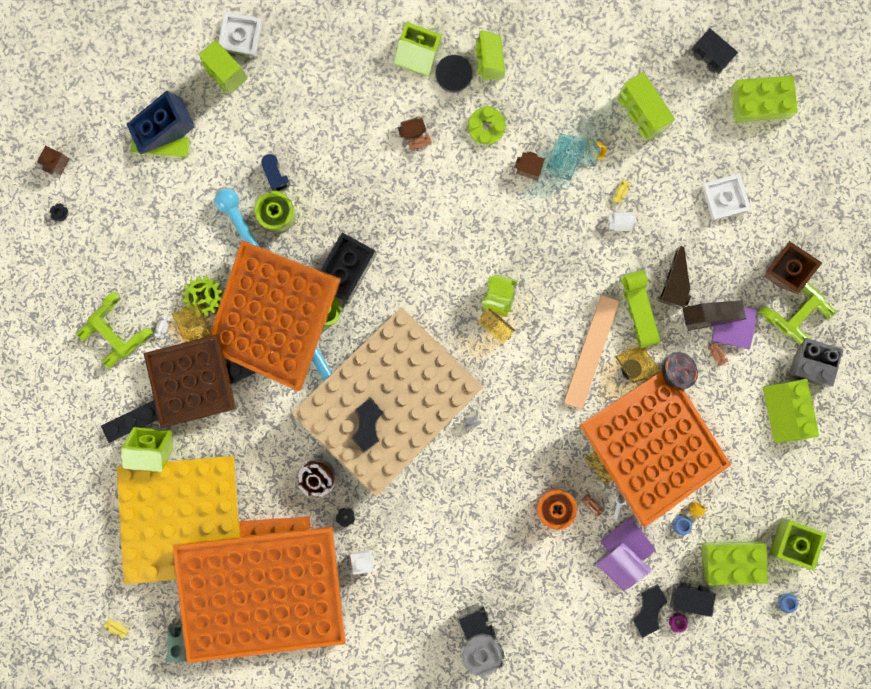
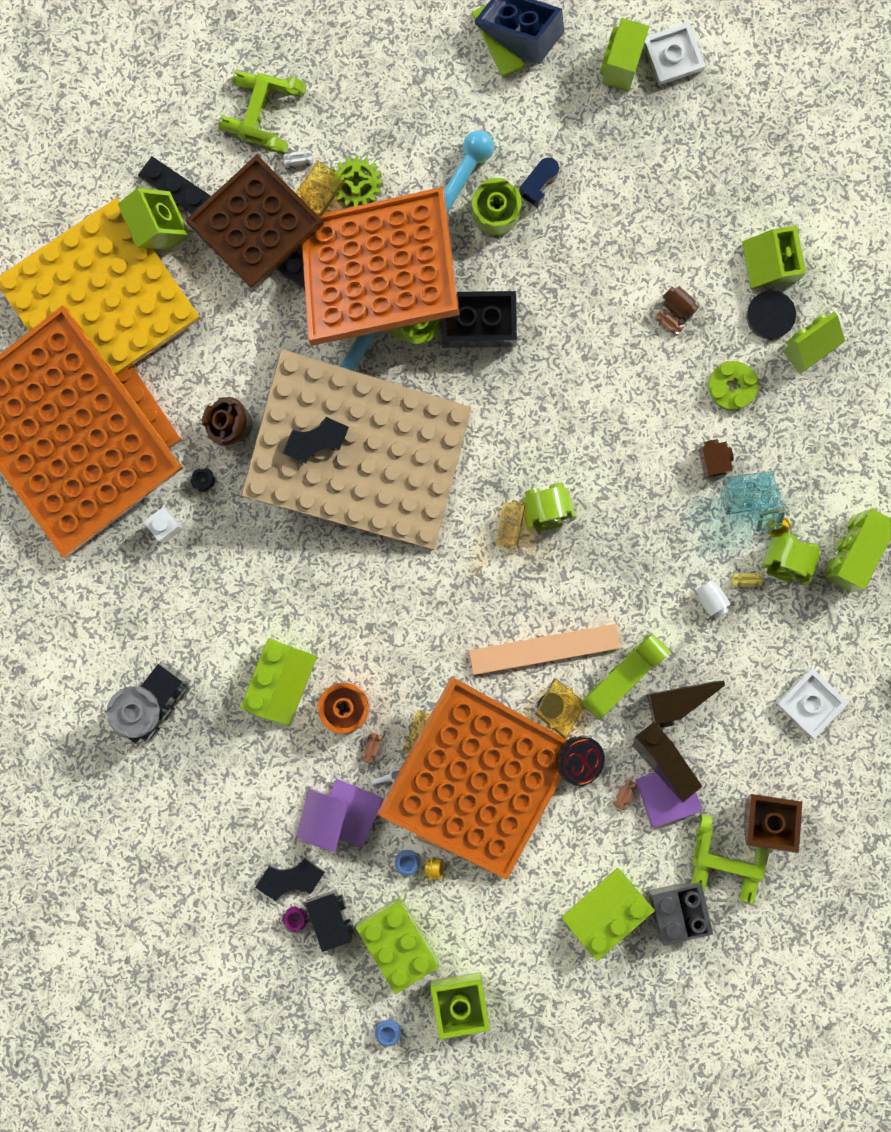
camera: 60 degrees right, 0 degrees up
light grey bush [462,415,481,430] -> none
none -> lime slope [240,638,317,726]
none -> lime brick [761,533,820,585]

